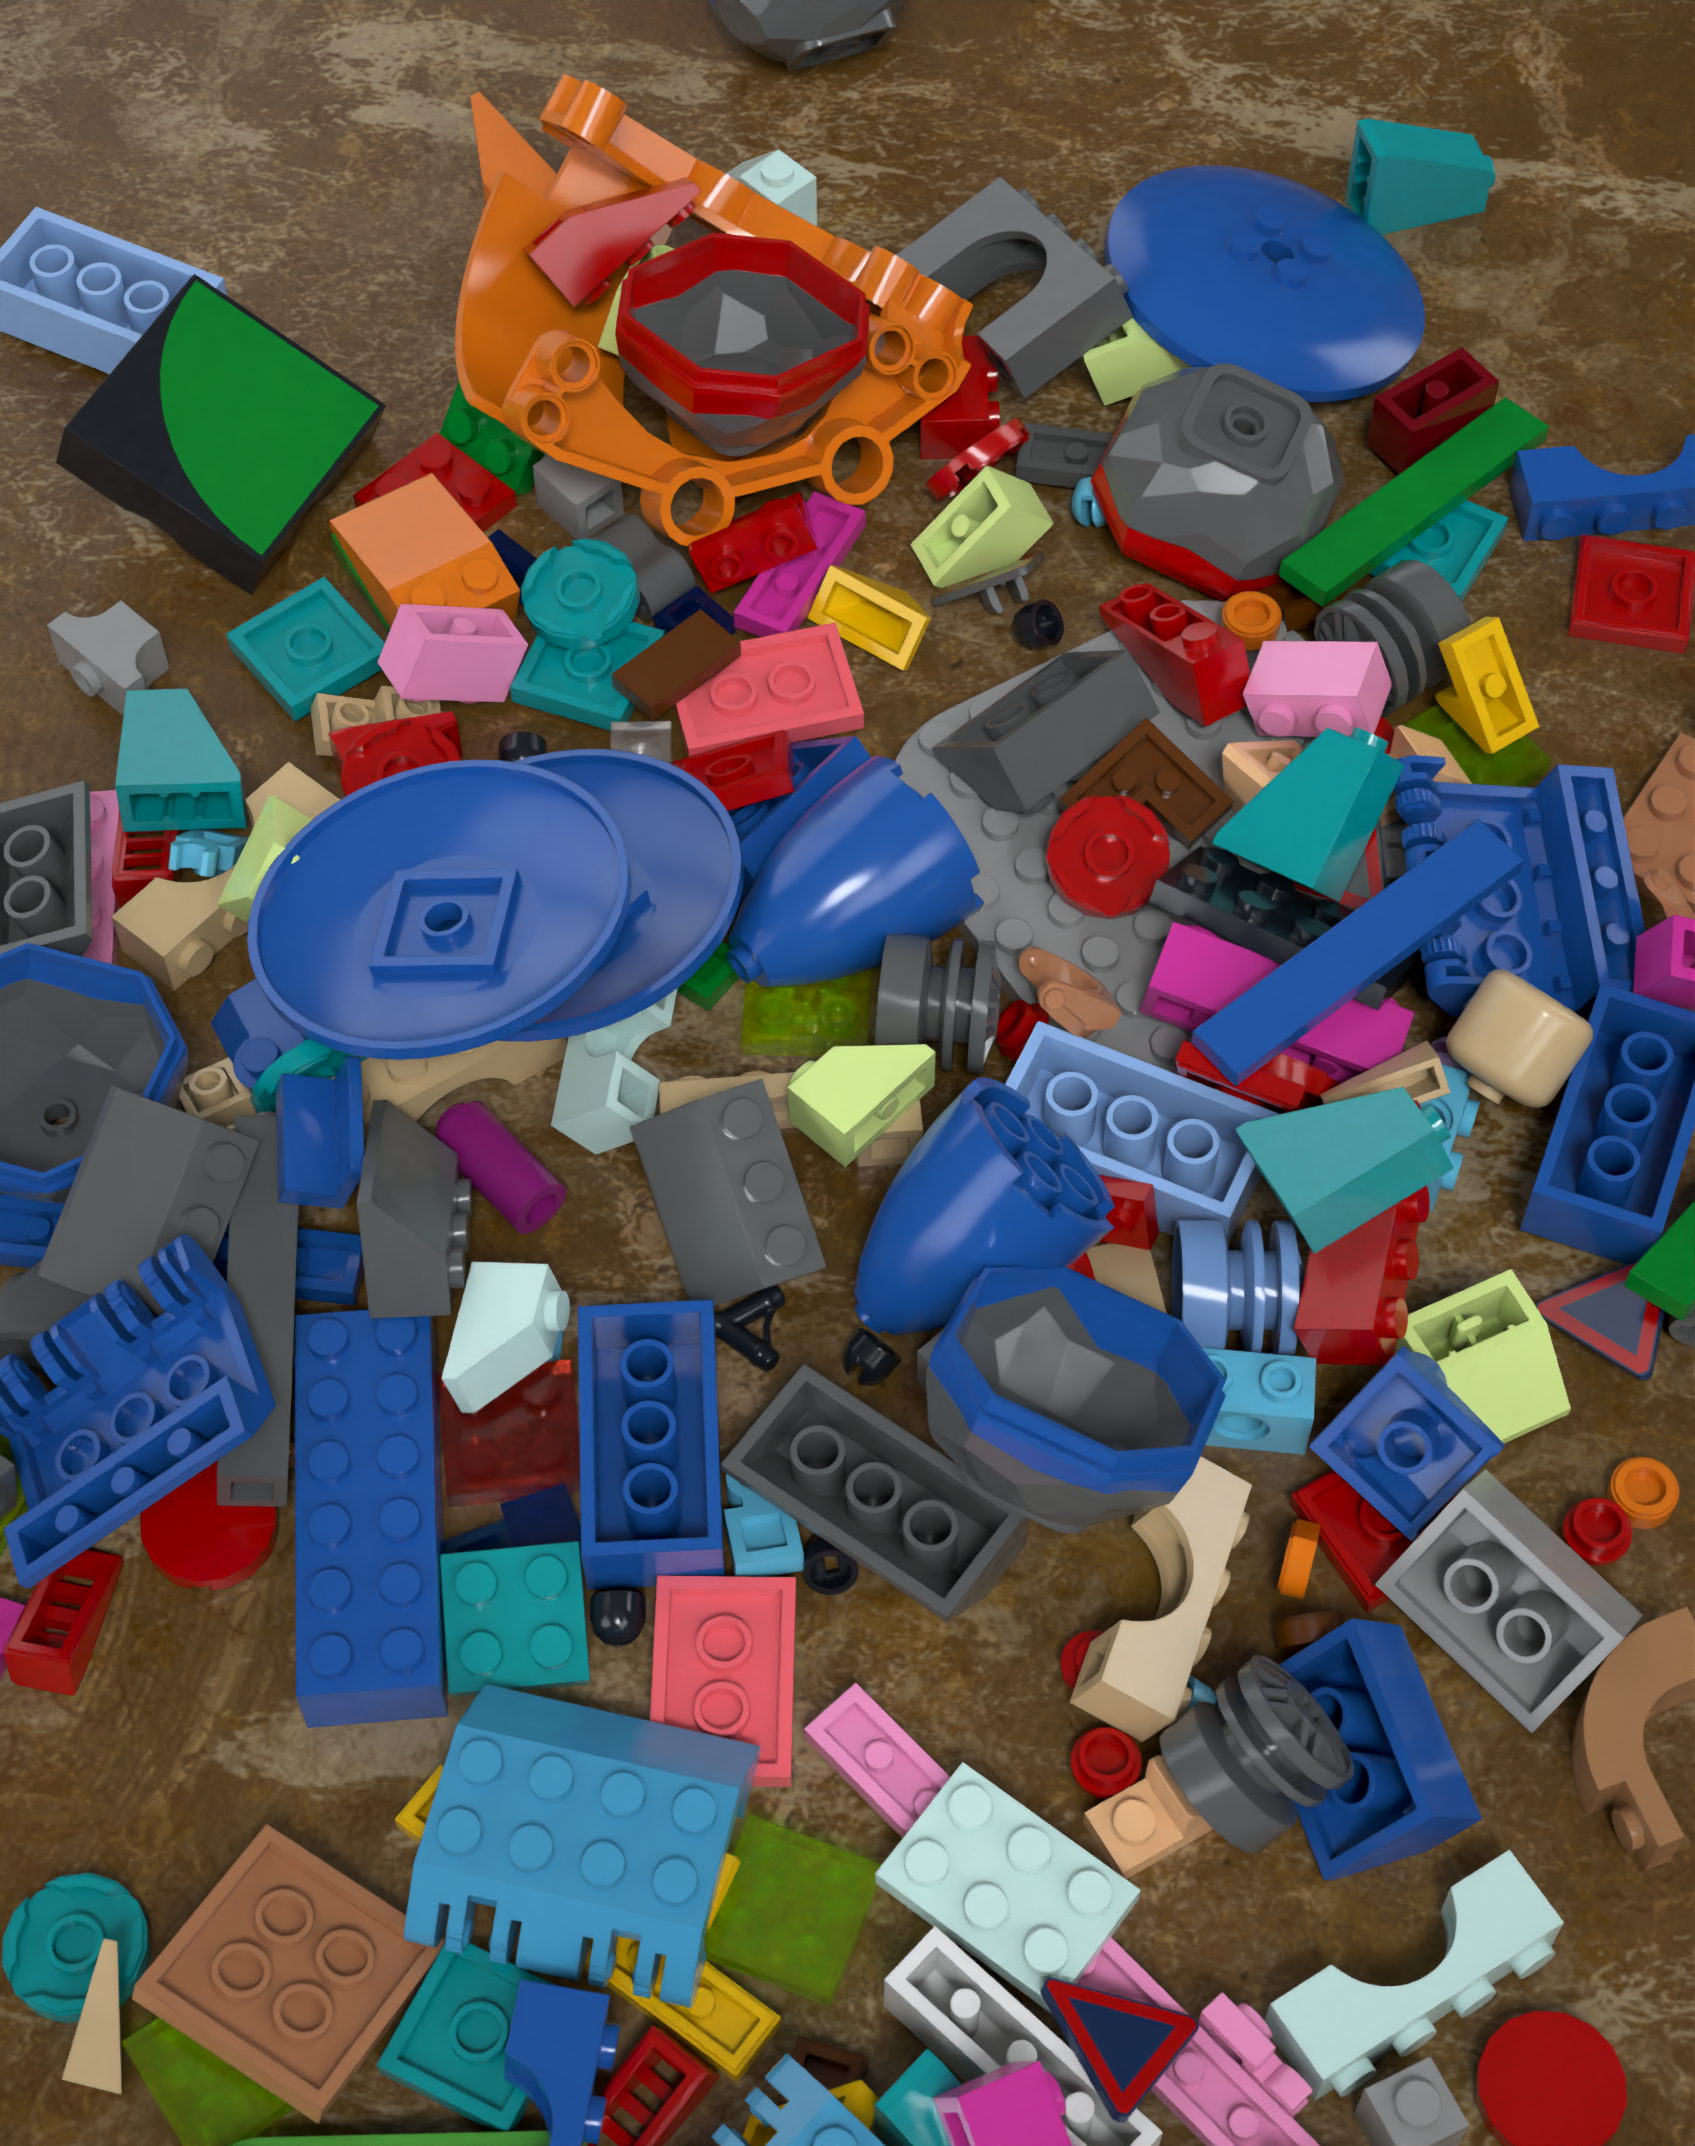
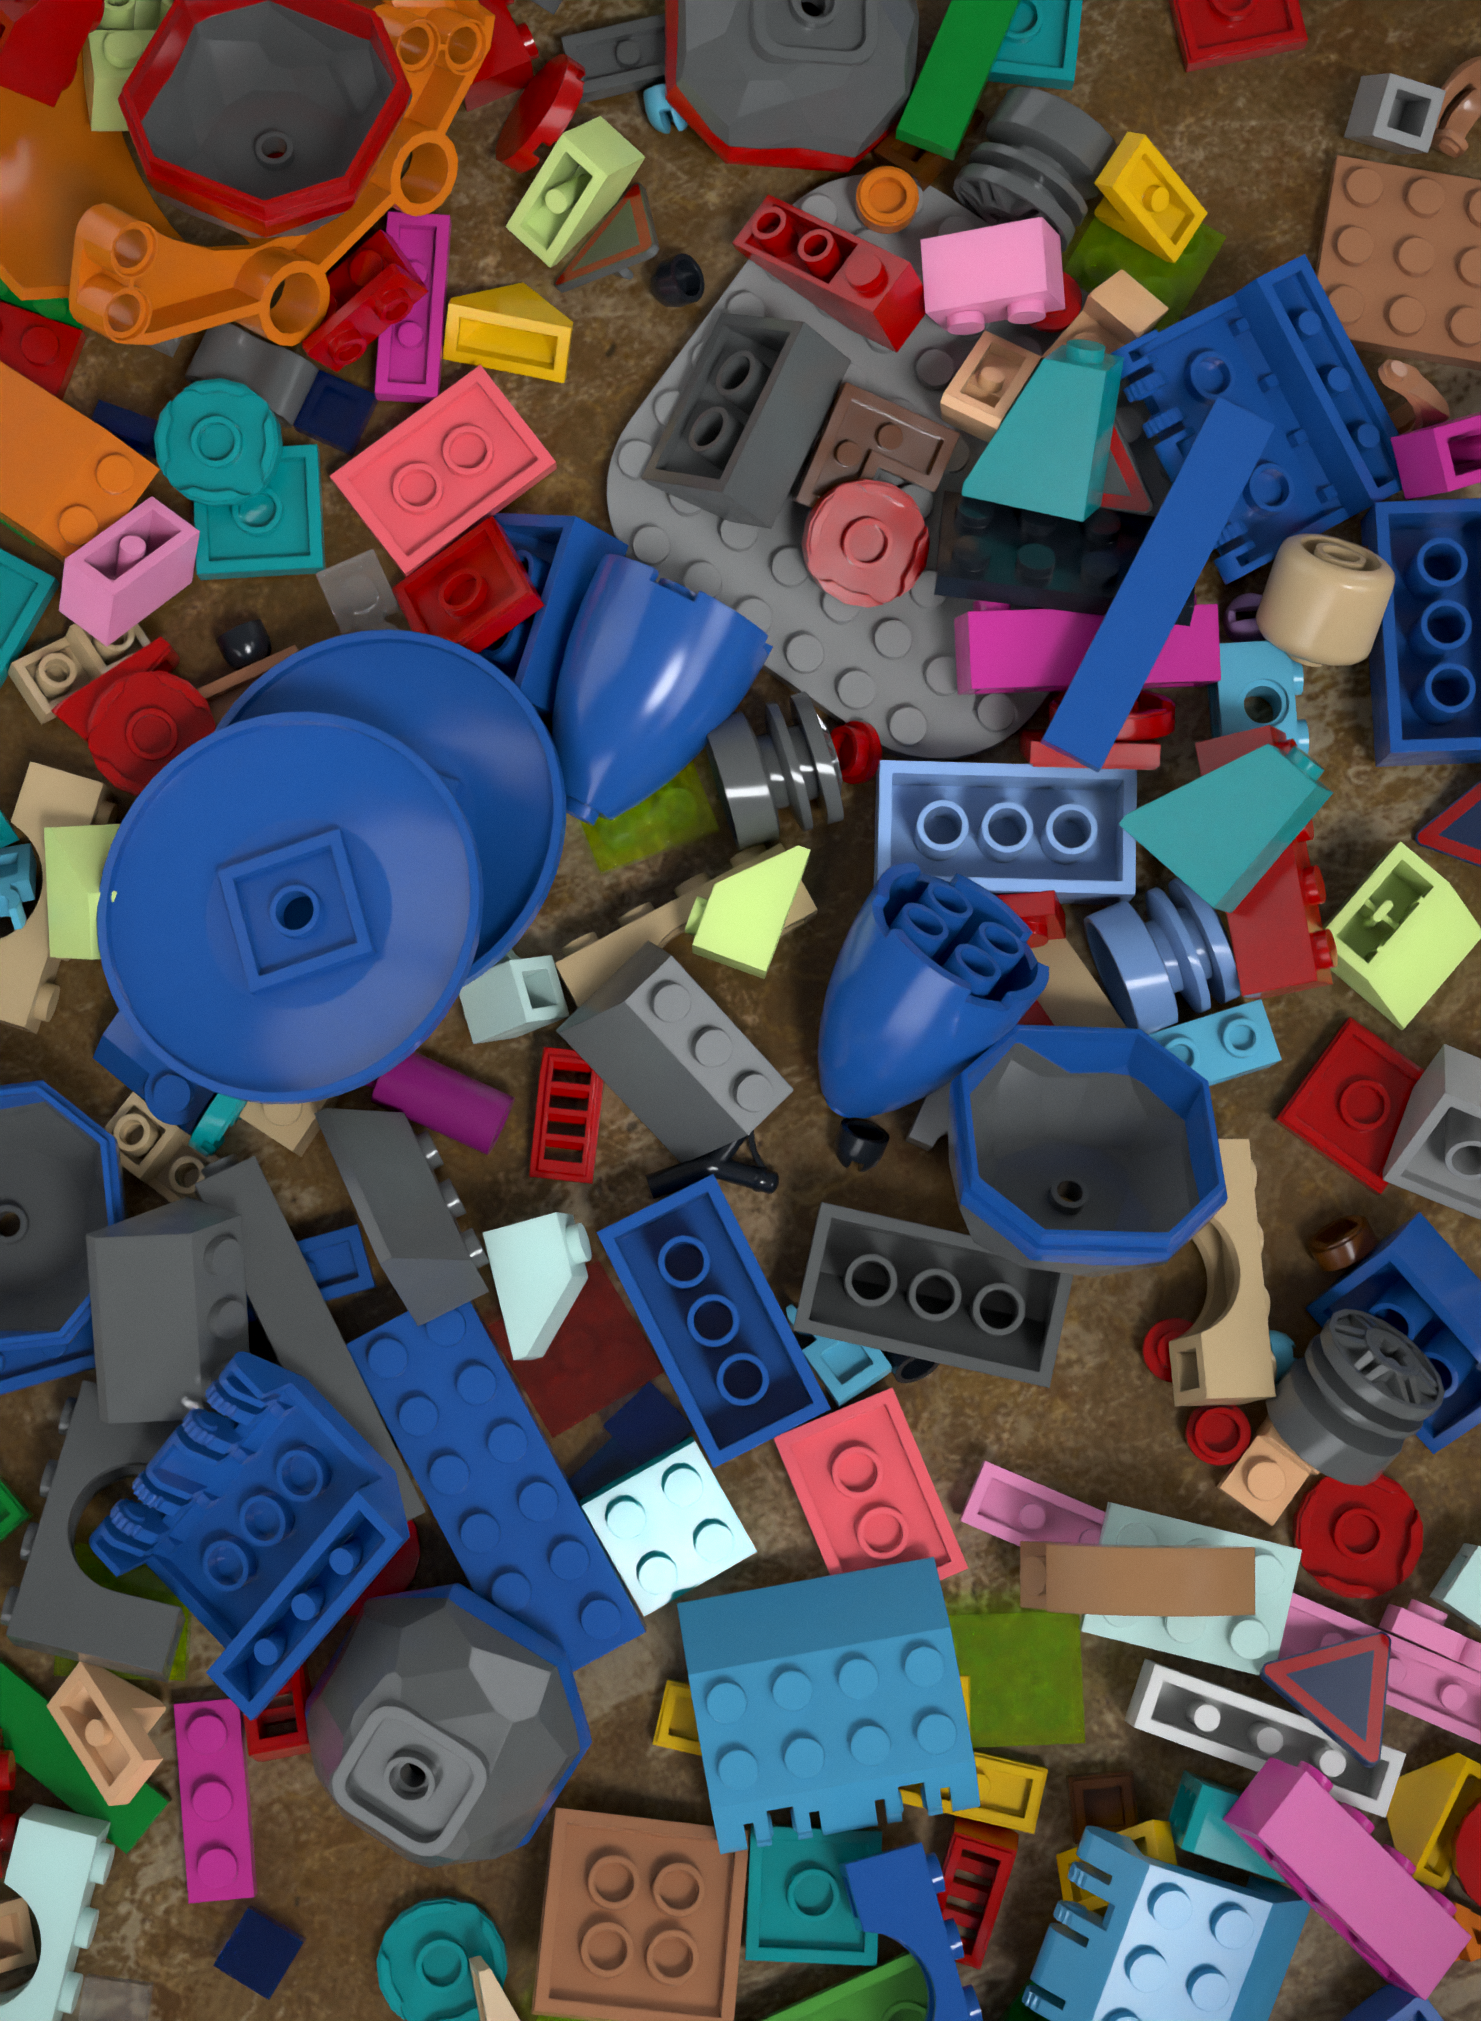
camera: 30 degrees left, 25 degrees up
blue panel [275,1056,364,1209] -> none
black hinge [590,1590,646,1647] -> none
reddish brown tile [612,609,741,721] -> none
nougat helmet [1017,946,1122,1039] -> none
orange tile [1277,1519,1321,1600] -> none
blue slope [1309,1345,1505,1541] -> none
tan piece [1320,1041,1450,1105] -> none
none -> dark grey rock [305,1583,592,1868]
none -> red slope [529,1047,605,1184]
none -> medium nougat arch [1020,1541,1255,1617]
none -> red tile [1292,1474,1423,1599]

